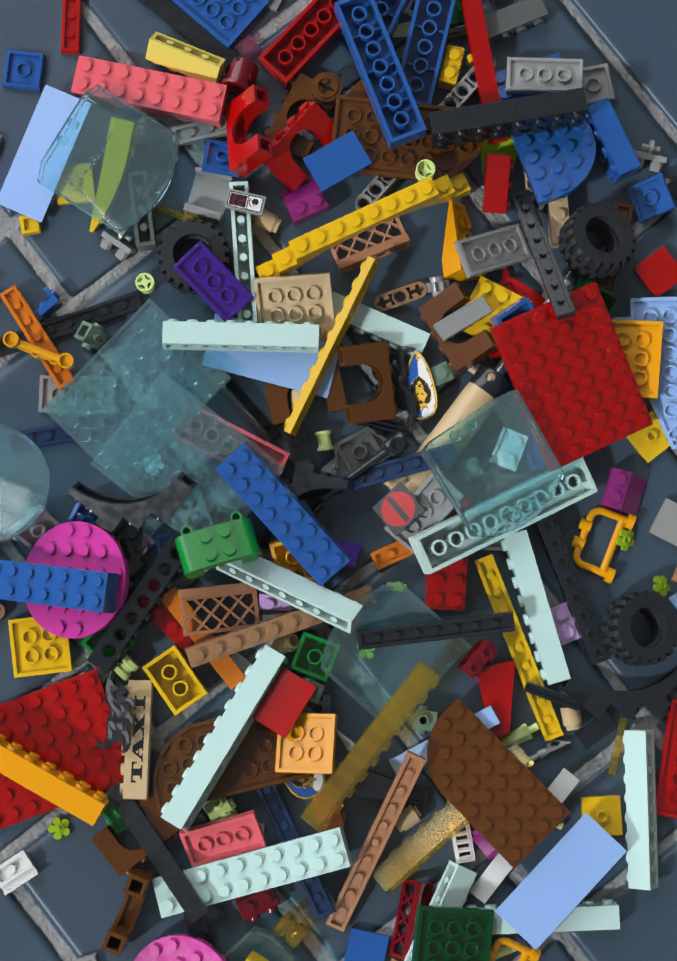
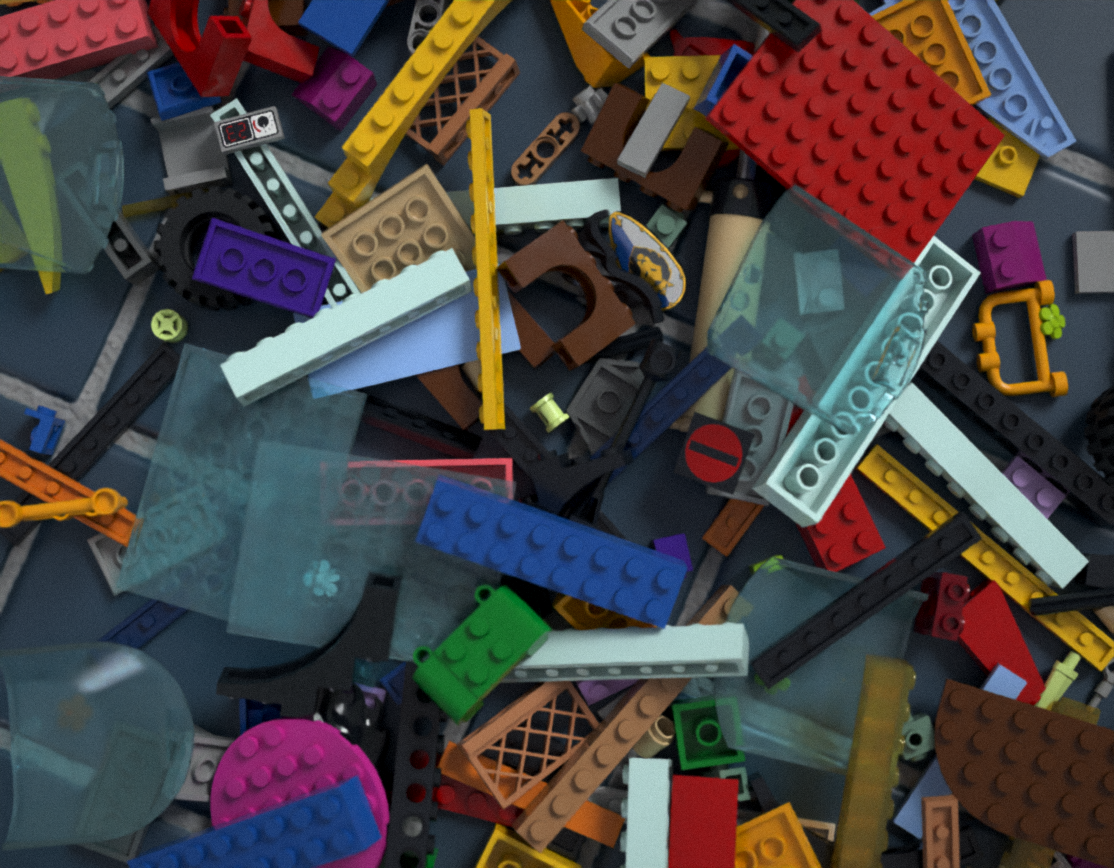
camera: 30 degrees left, 0 degrees up
sand green brick [74,320,109,351] -> none
light grey hips [100,227,137,261] -> none
tan brick [253,209,282,234] -> none

